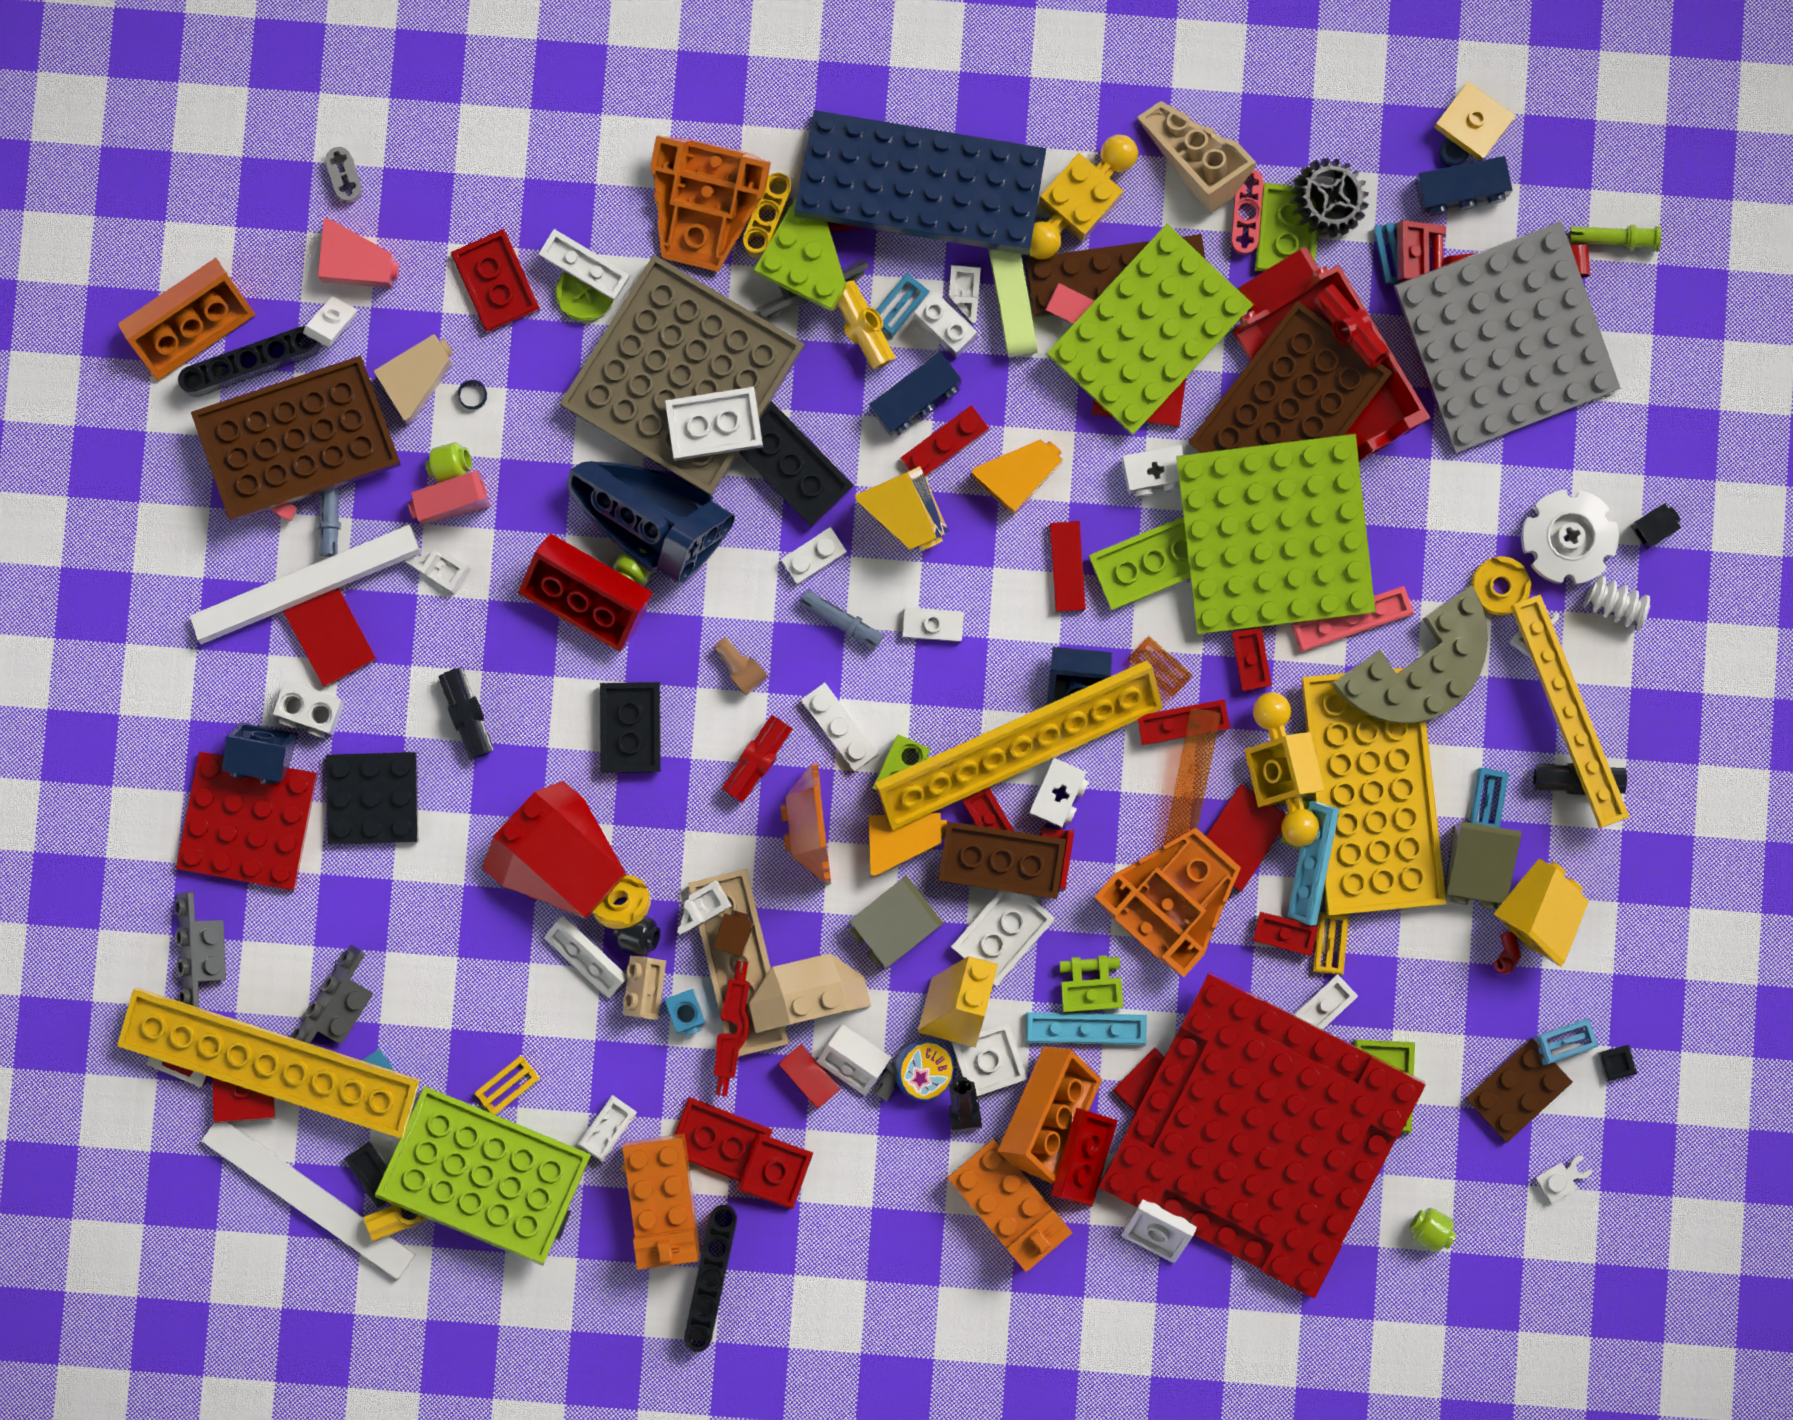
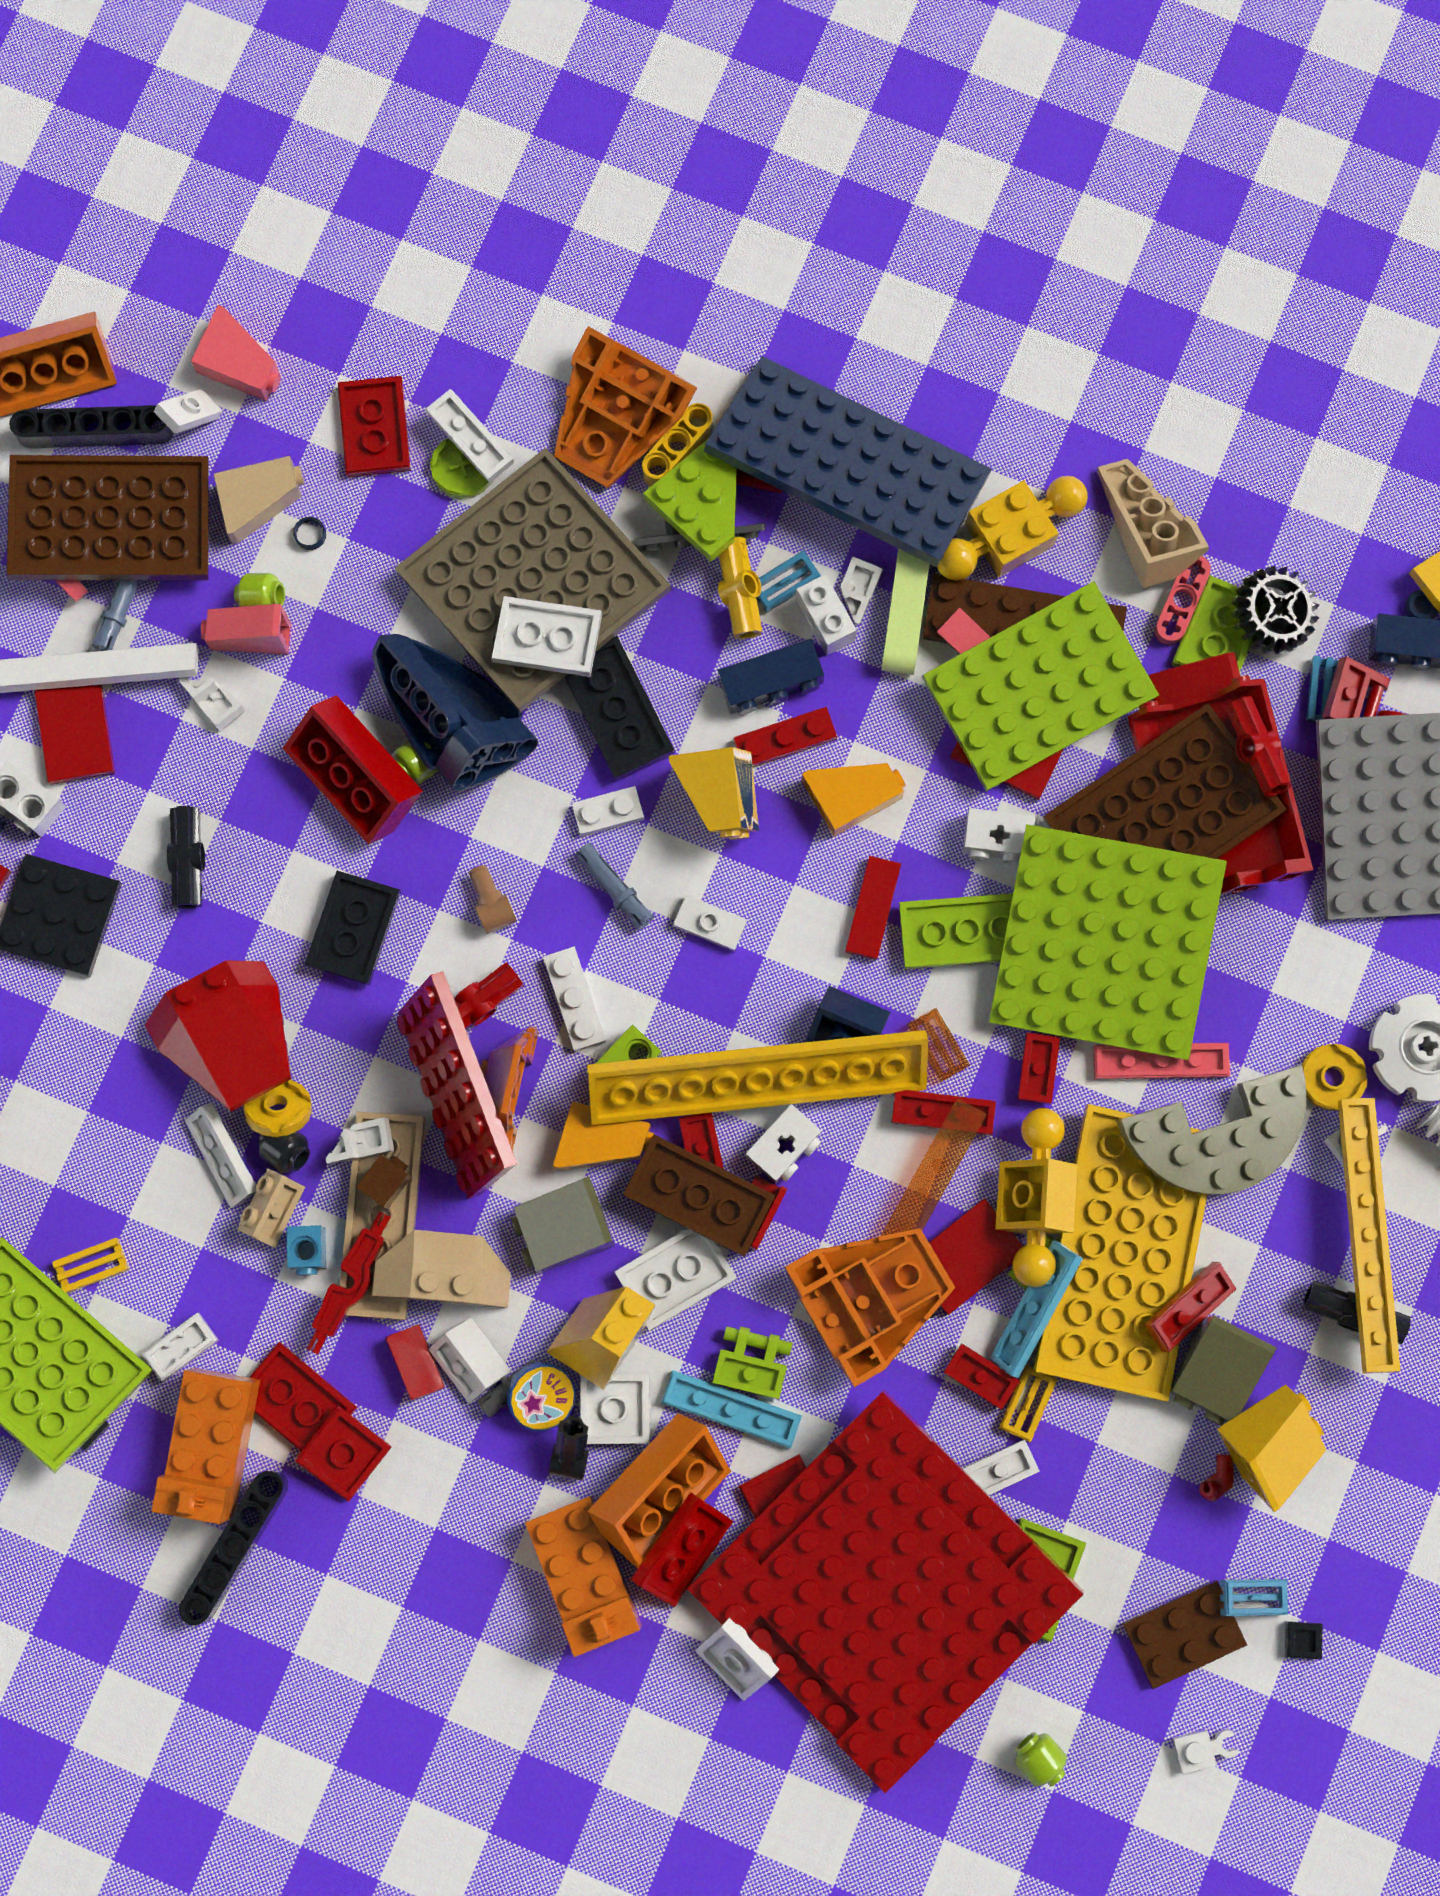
camera: 20 degrees right, 5 degrees down
light grey beam [325,147,363,203] -> none
dark azure tile [1469,767,1509,828] -> none
none -> red plate [397,971,517,1199]
none -> red tile [1144,1262,1236,1352]

